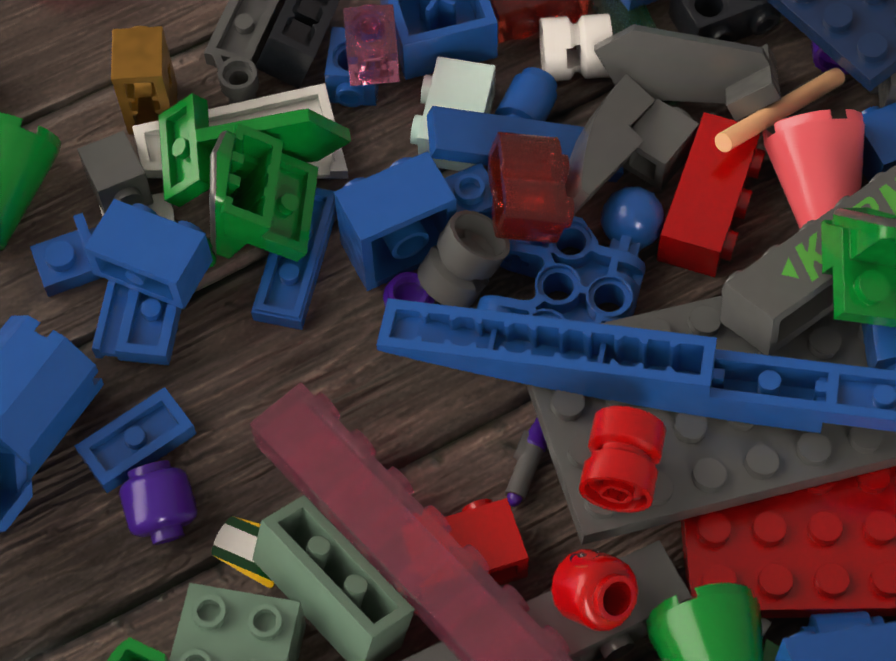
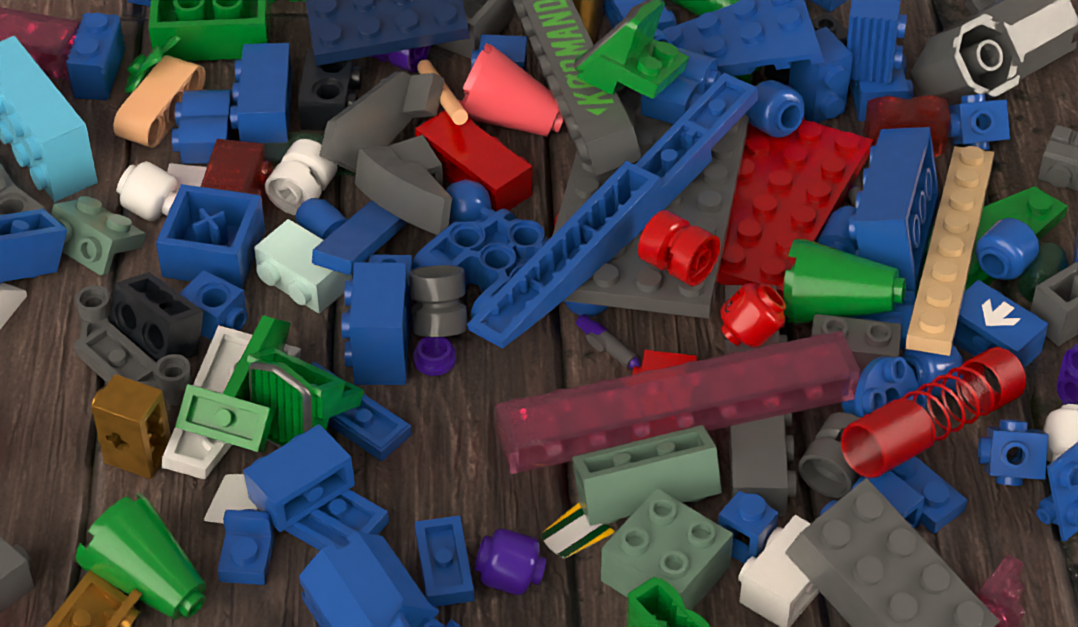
camera: 65 degrees left, 15 degrees down
dark grey brick [77,131,154,214] -> none
clear pink brick [343,4,400,86] -> none
clear red brick [488,132,574,243] -> none

